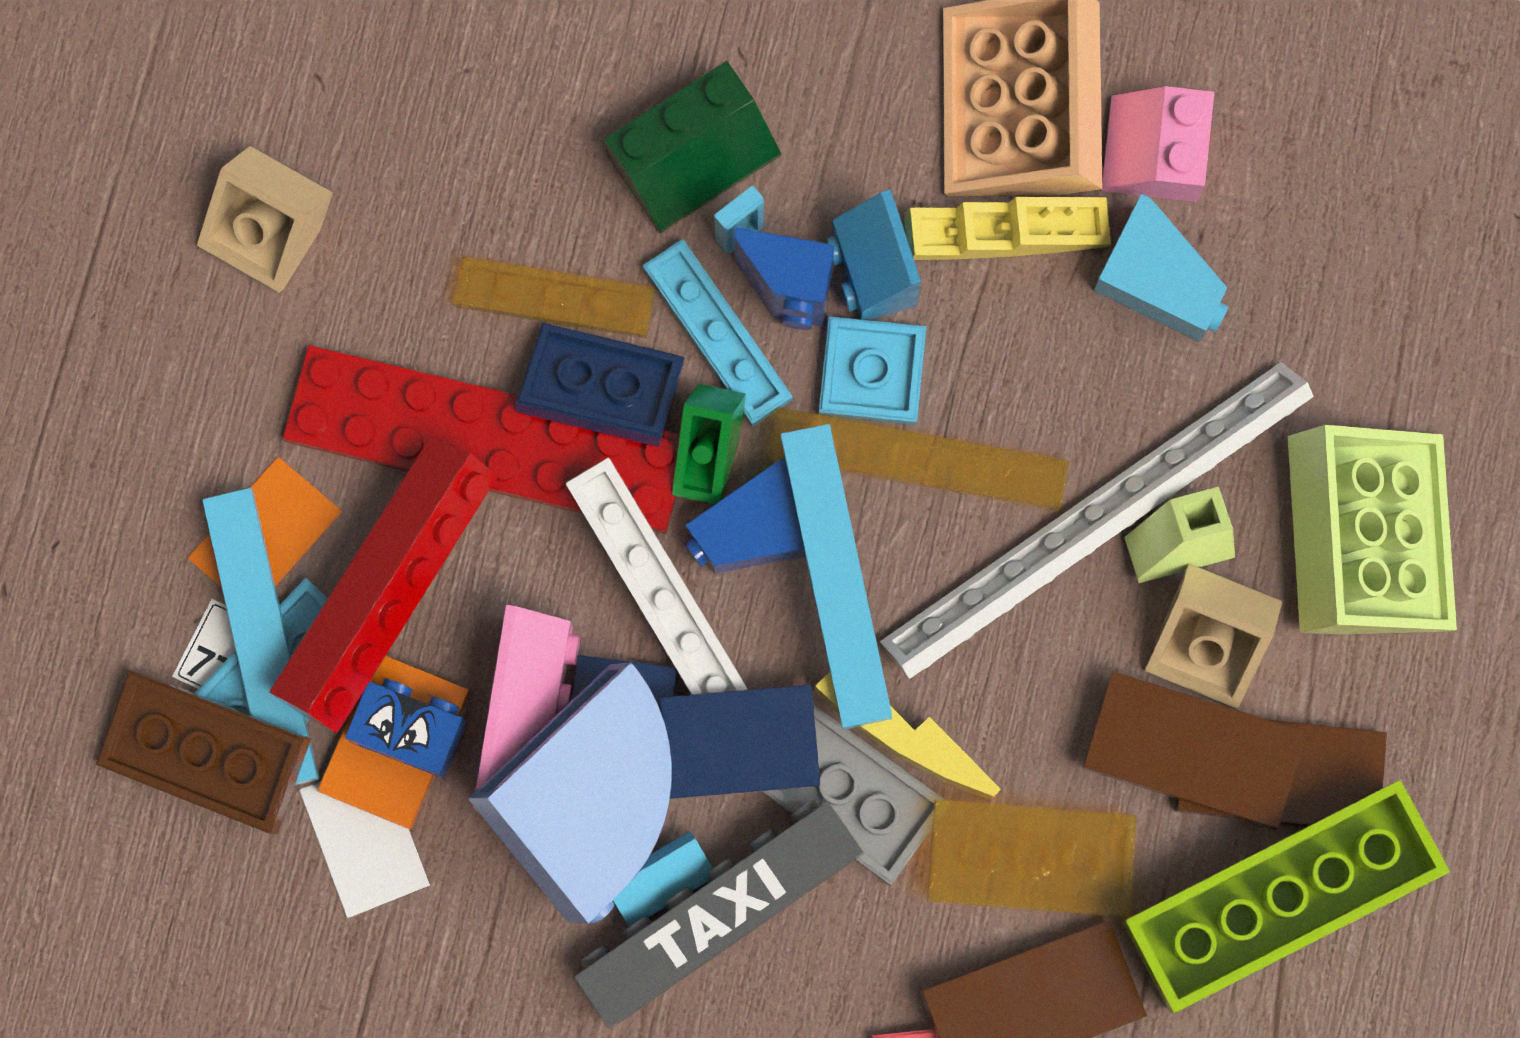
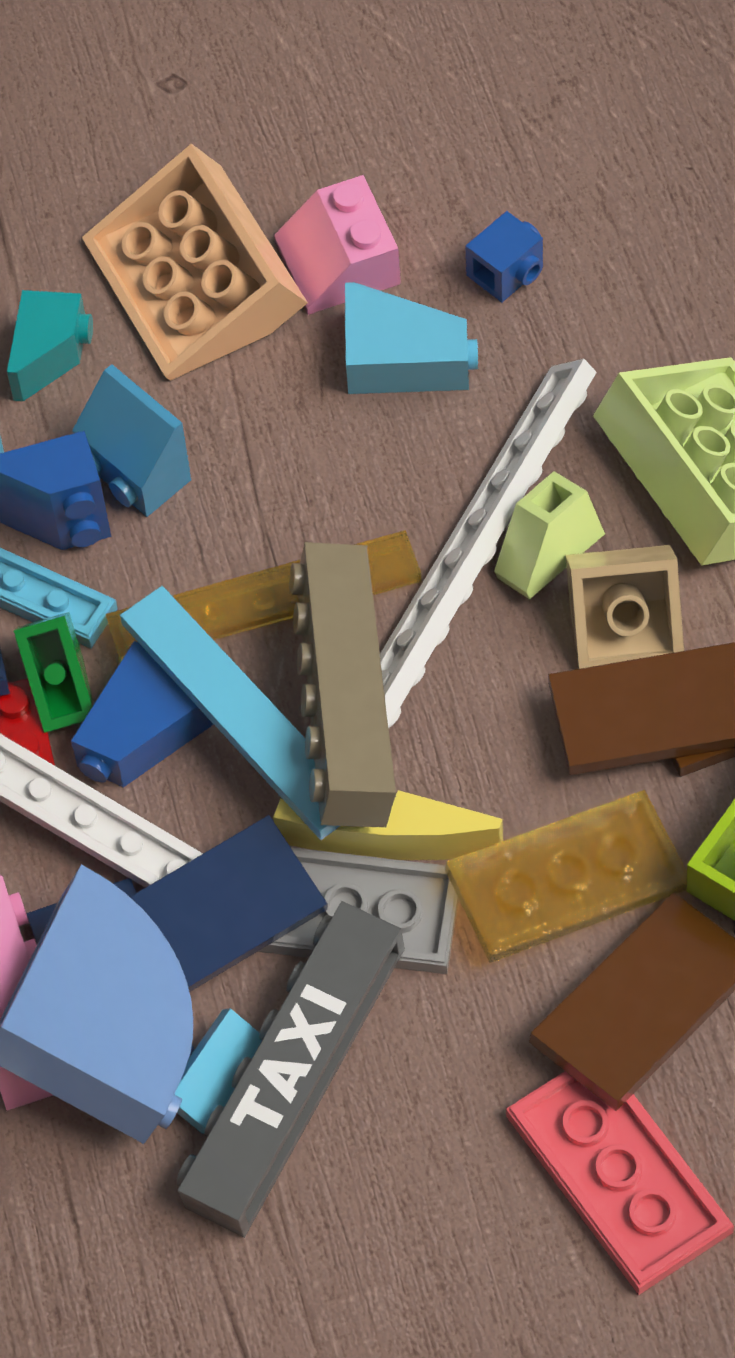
camera: 25 degrees left, 20 degrees down
medium azure tile [819,317,927,425] -> none
light yellow slope [904,197,1111,260] -> none
none -> teal slope [7,290,93,401]
none -> dark tan brick [289,542,396,828]
none -> blue brick [465,211,543,303]

